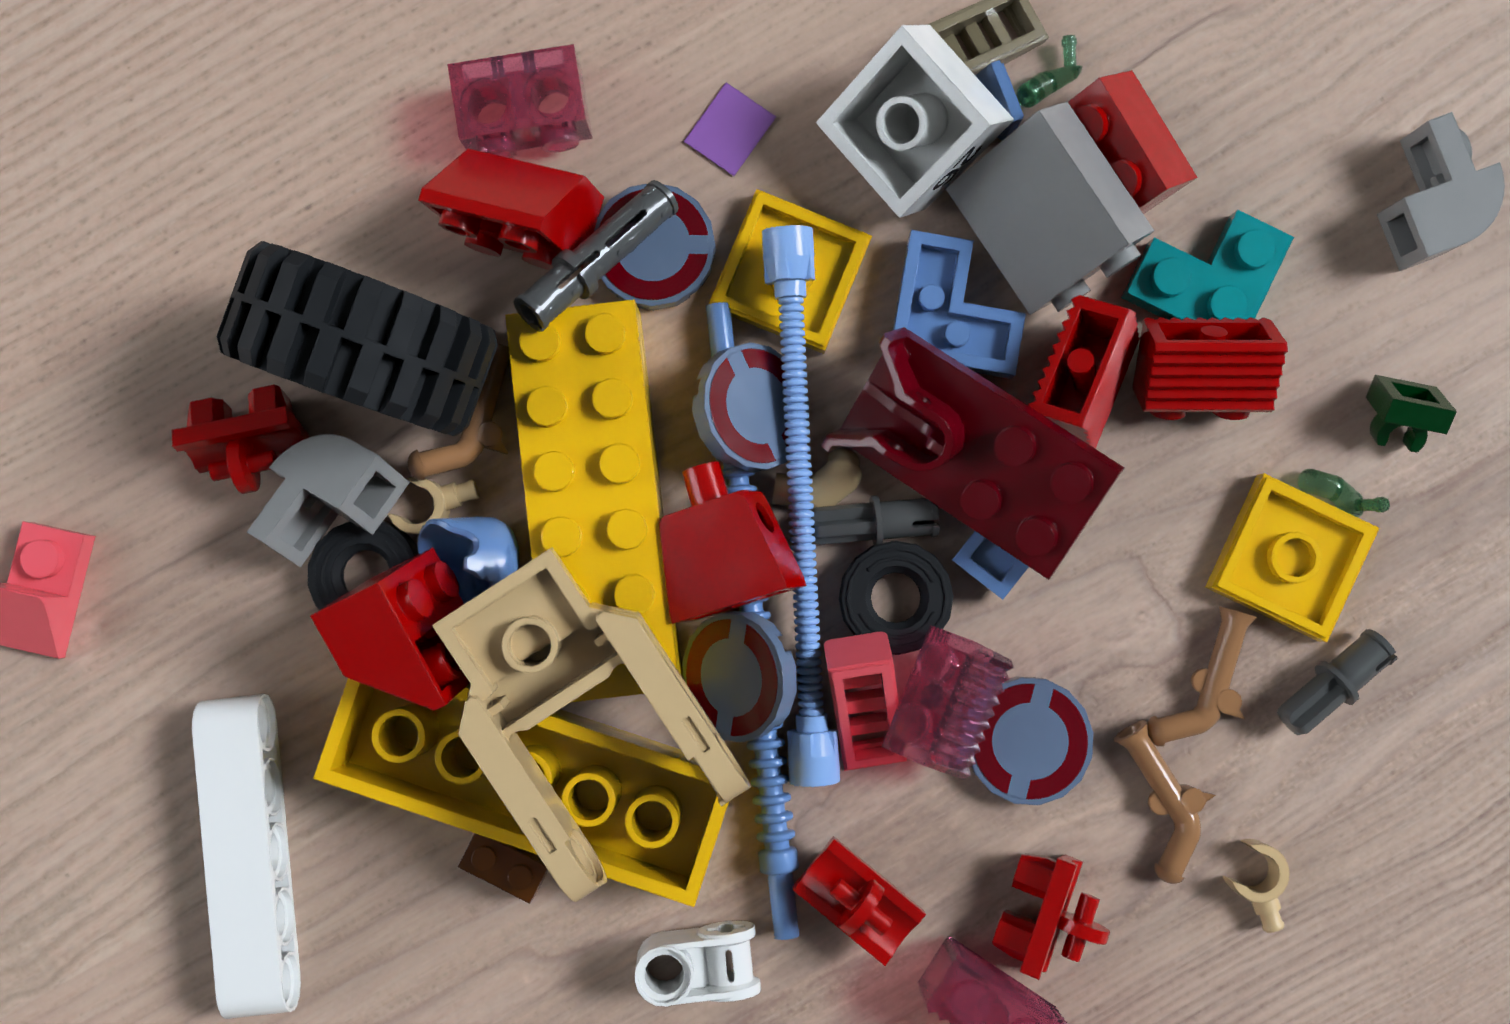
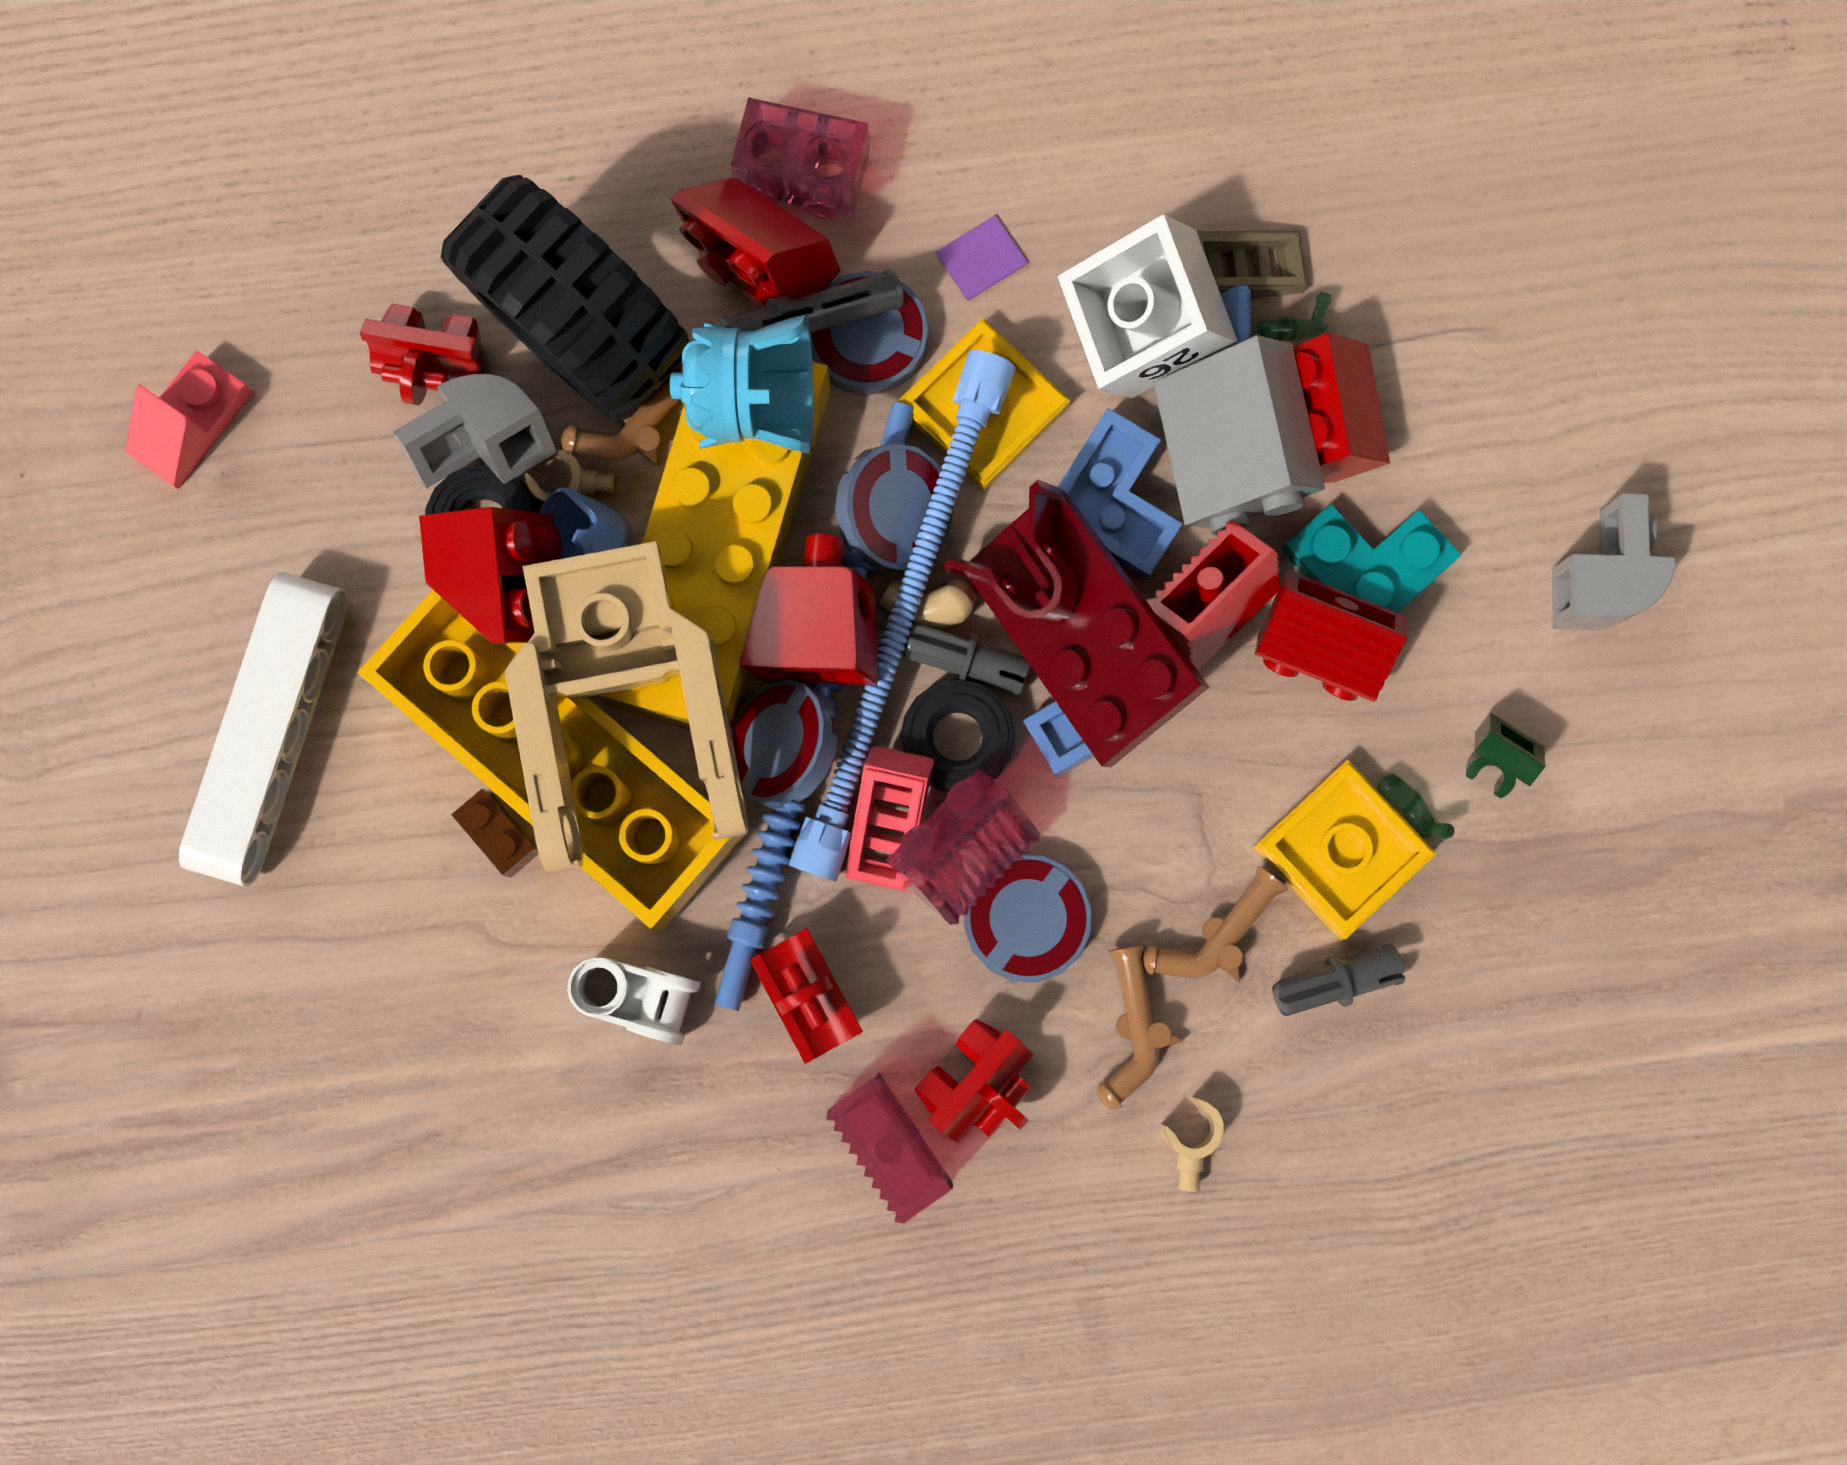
camera: 20 degrees right, 5 degrees down
none -> medium azure hat [670,314,813,454]

